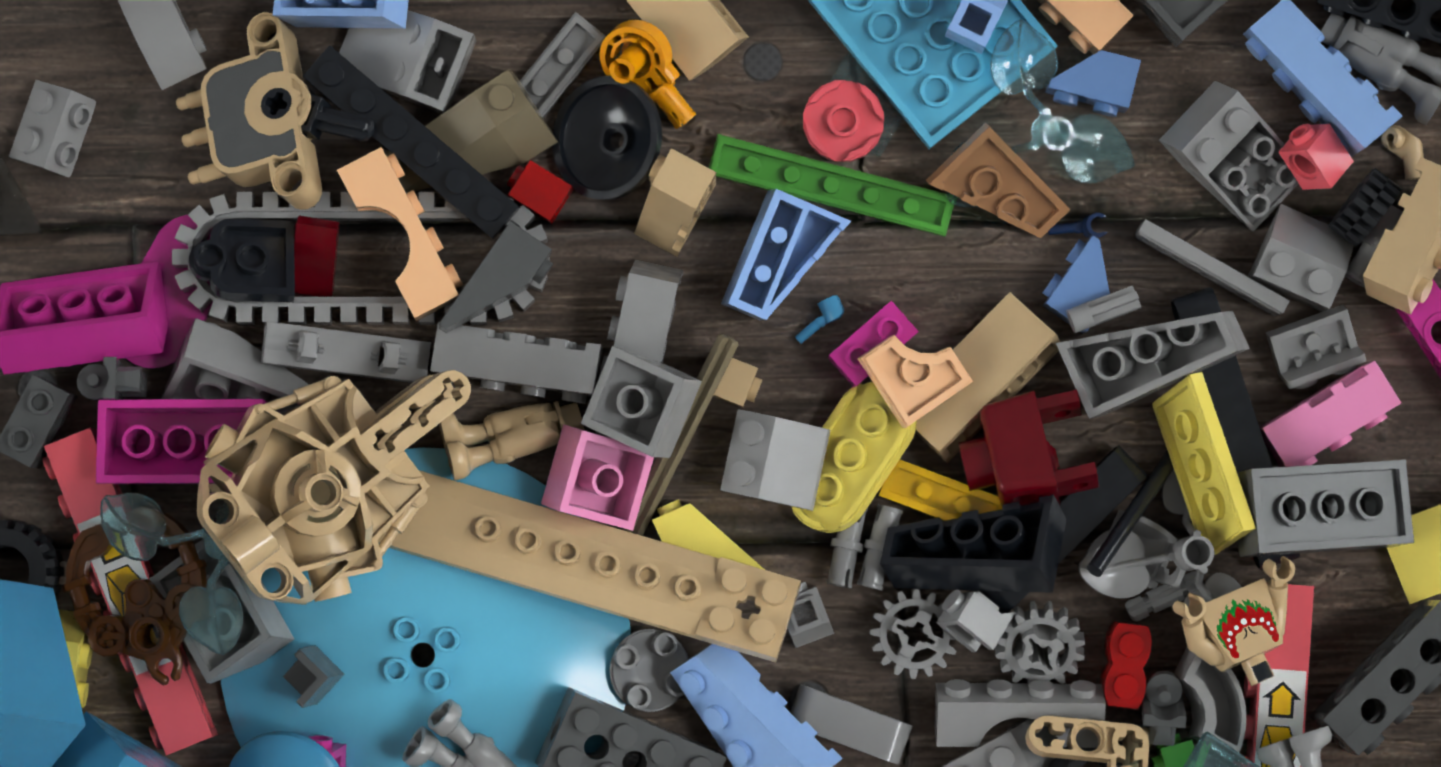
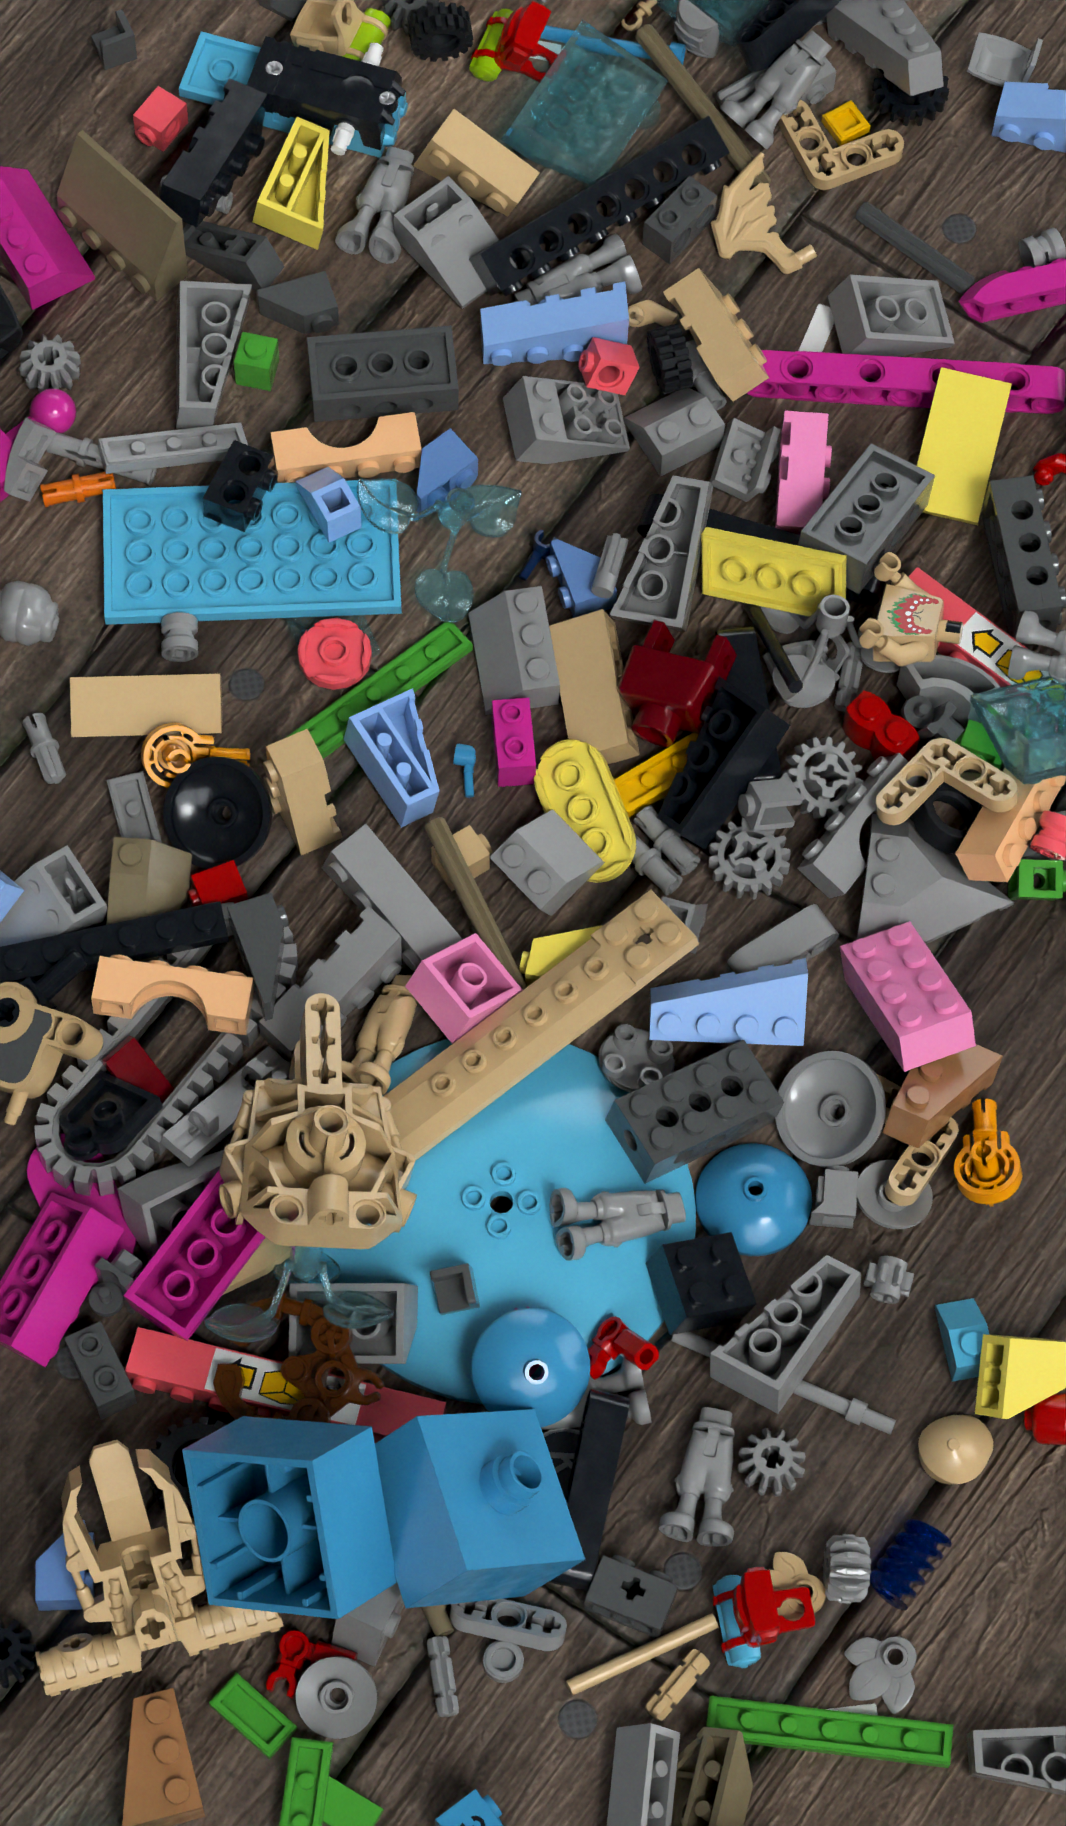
camera: 55 degrees left, 20 degrees down
light grey slope [581,346,702,458] -> none
light nougat tile [857,335,973,428] -> none
medium nougat wing [926,122,1070,238] -> none
light grey tile [1134,219,1290,317] -> none
none -> light grey slope [468,586,560,715]

